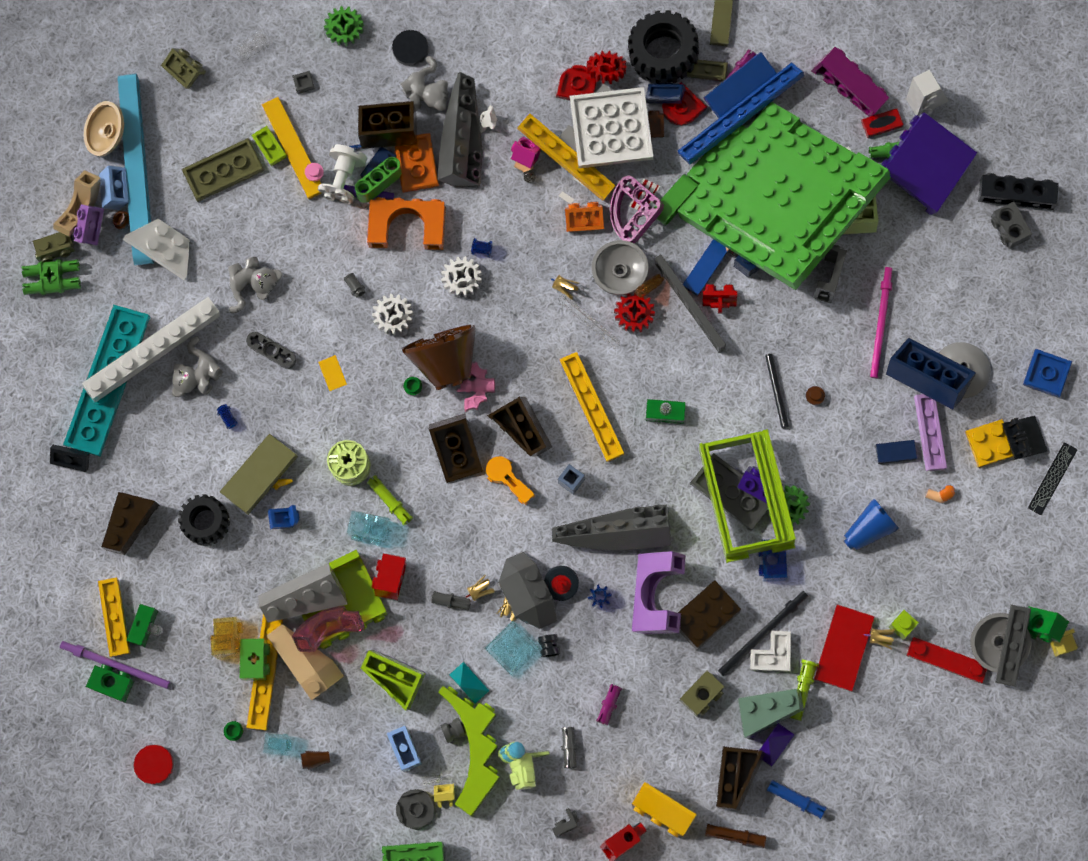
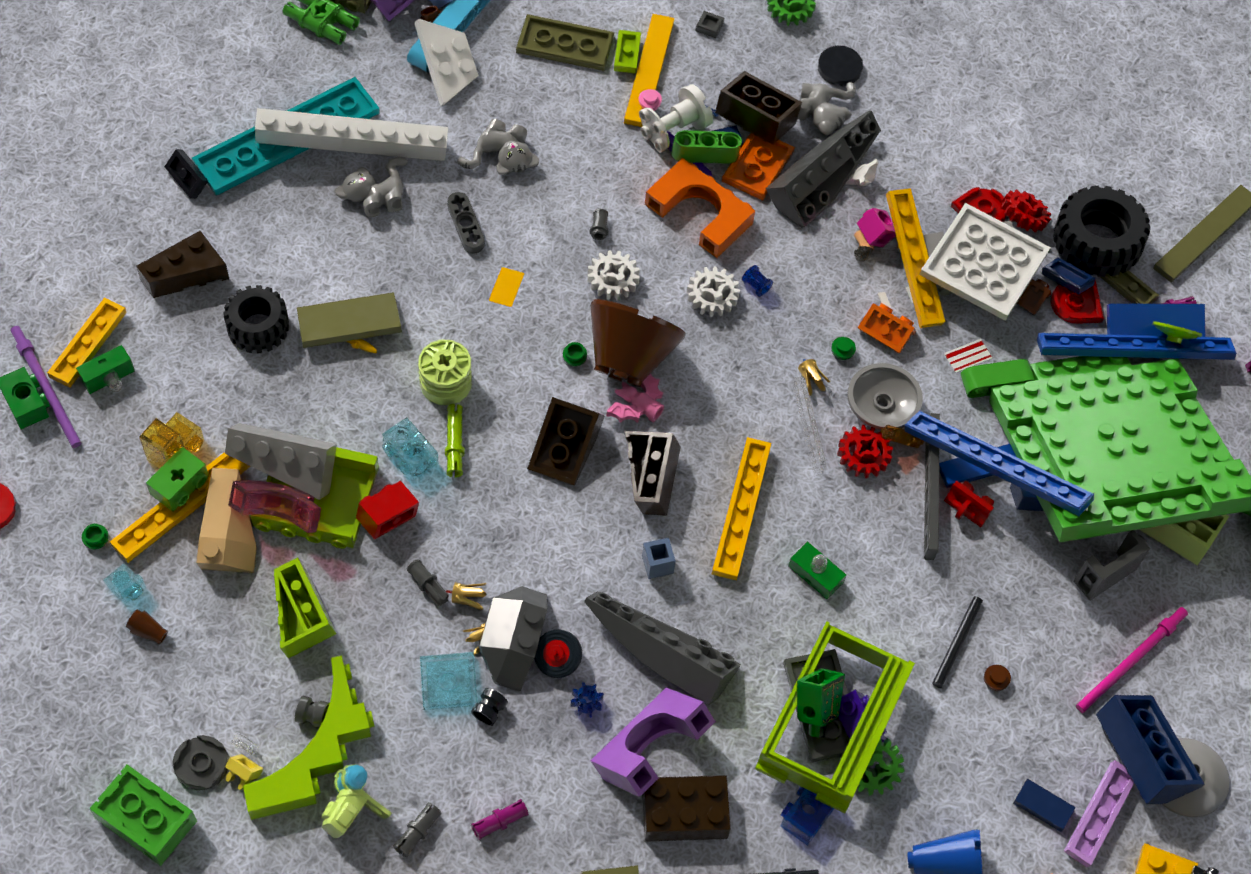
camera: 25 degrees right, 15 degrees down
clear blue pin [216,404,238,429] -> none
blue bracket [268,505,300,530] -> none
light blue brick [387,726,422,772] -> none
teal slope [449,662,489,704] -> none
light orange piece [486,456,535,506] -> none
magenta beam [610,175,664,244] -> none
none -> green torso [797,668,845,737]
none -> green plate [831,337,856,360]
none -> blue tile [905,411,1094,516]
none -> lime dish [1153,321,1202,344]

